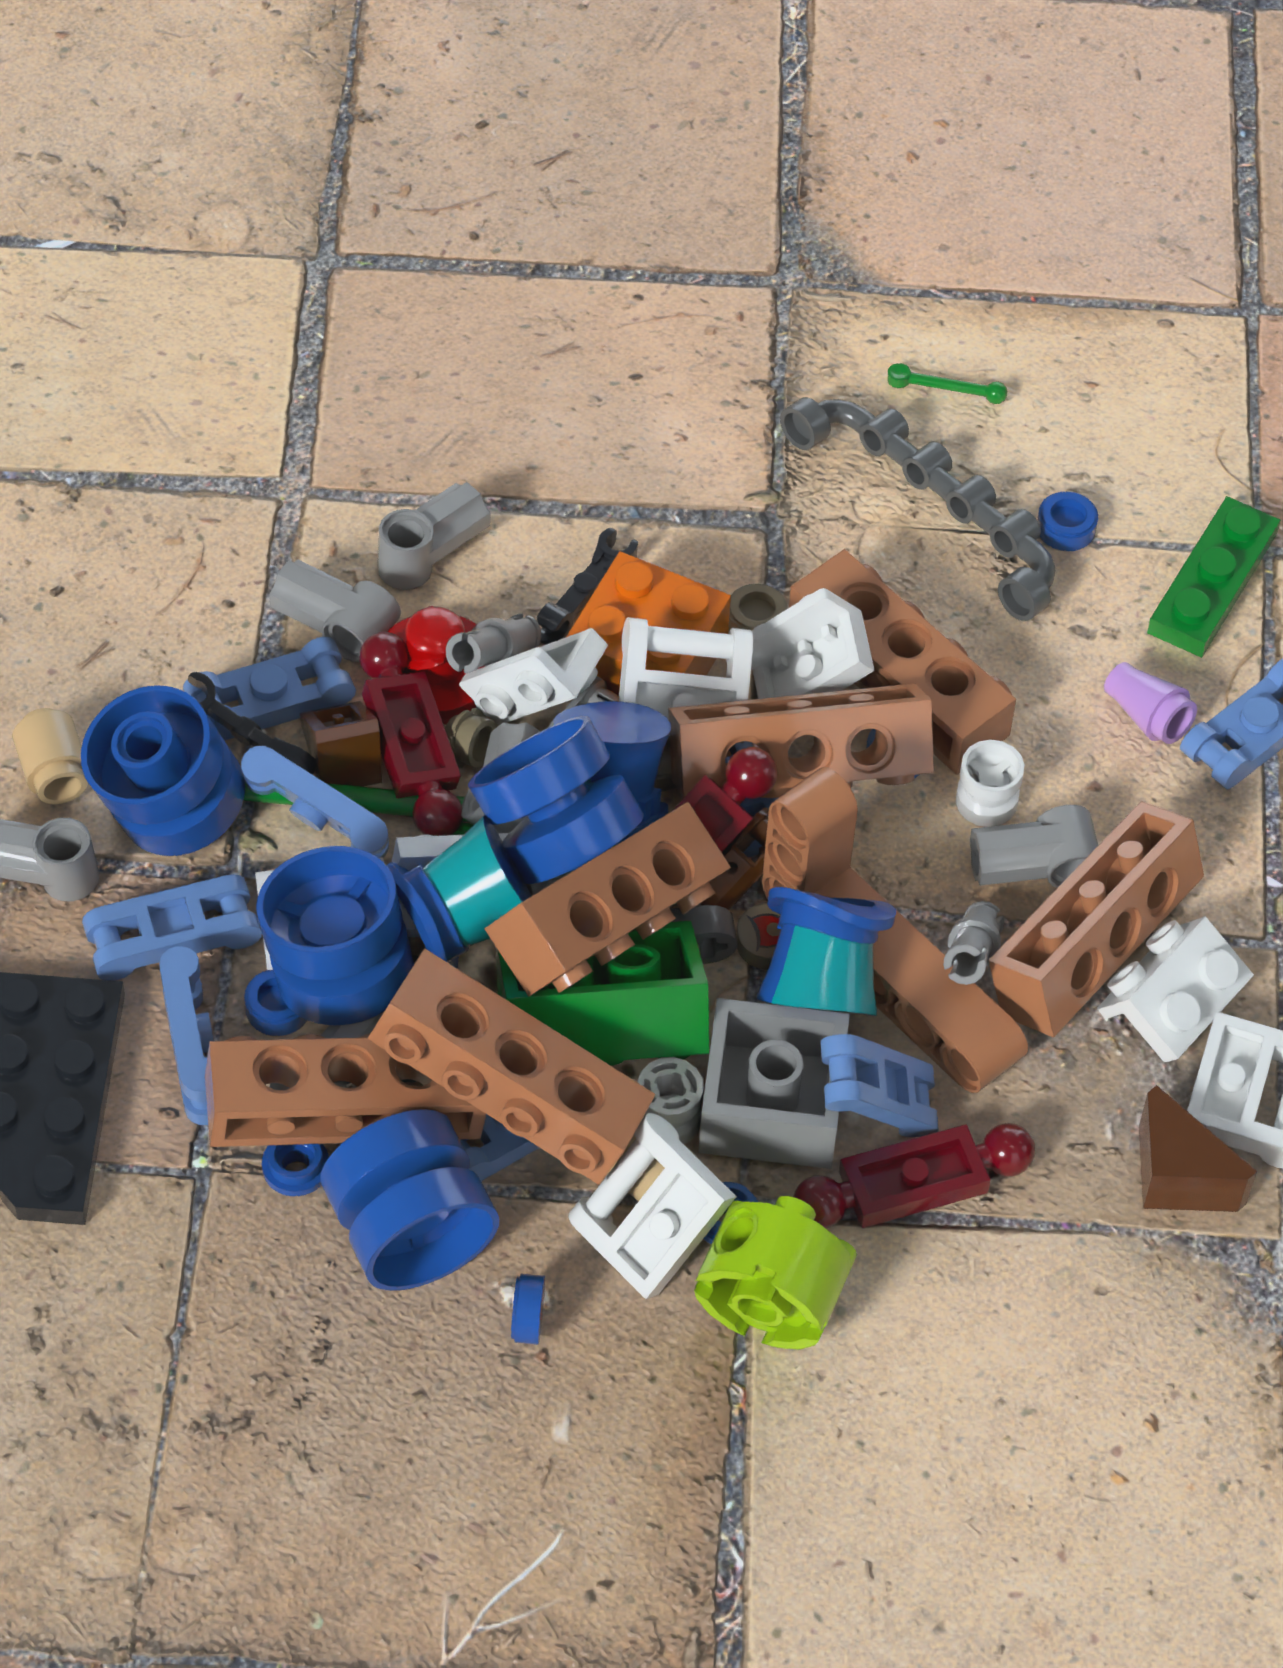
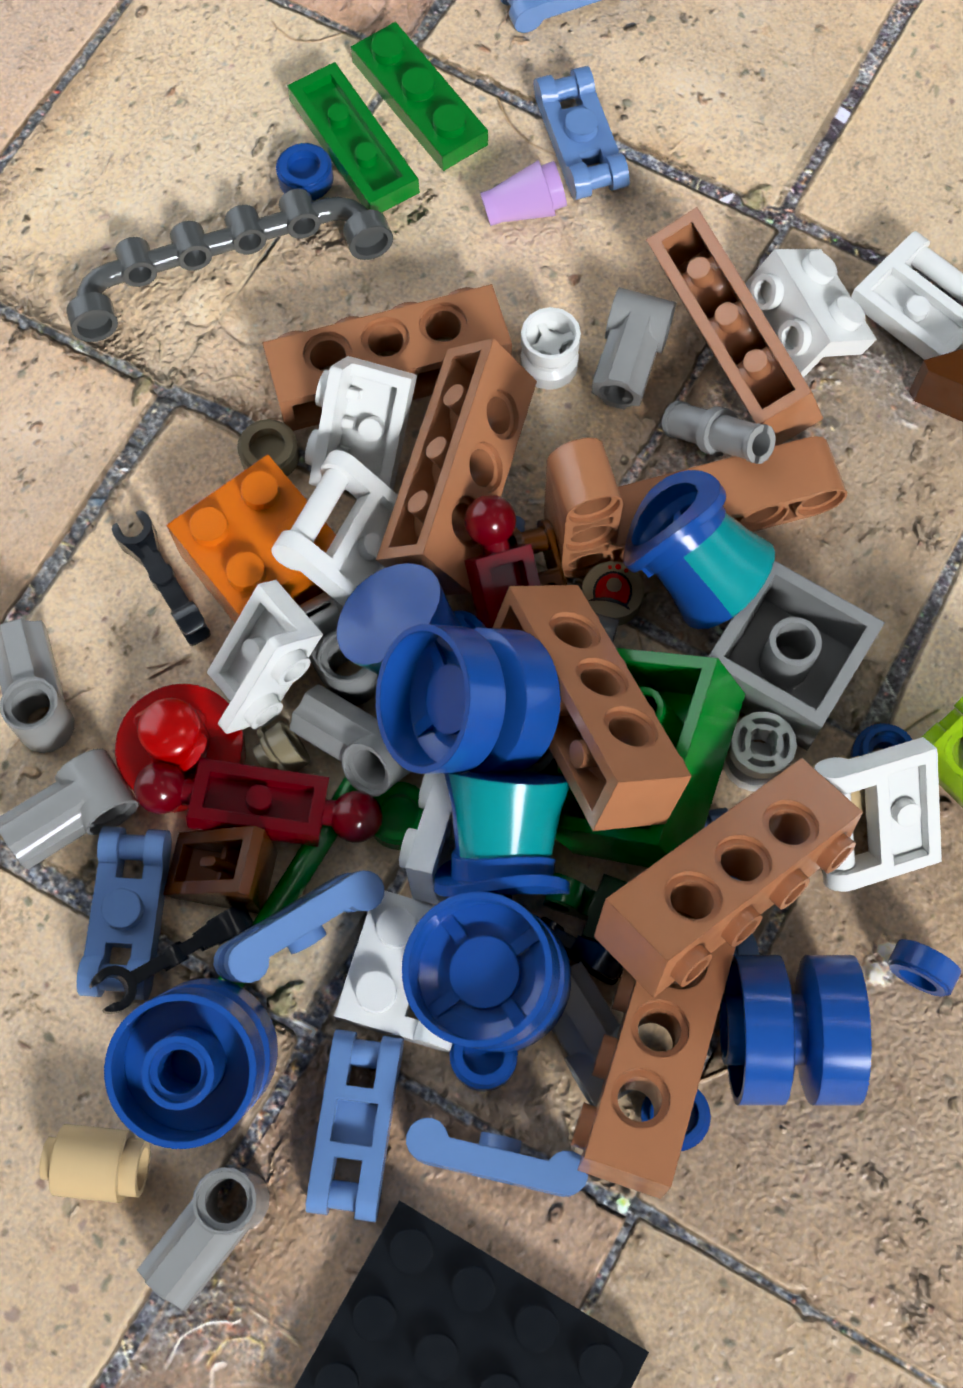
camera: 60 degrees left, 15 degrees up
light grey pin [446,613,541,673] -> none
dark red plate [793,1123,1035,1229] -> none
medium blue plate [820,1034,939,1137] -> none
green hinge [887,363,1008,404] -> none
none -> green plate [287,62,420,213]

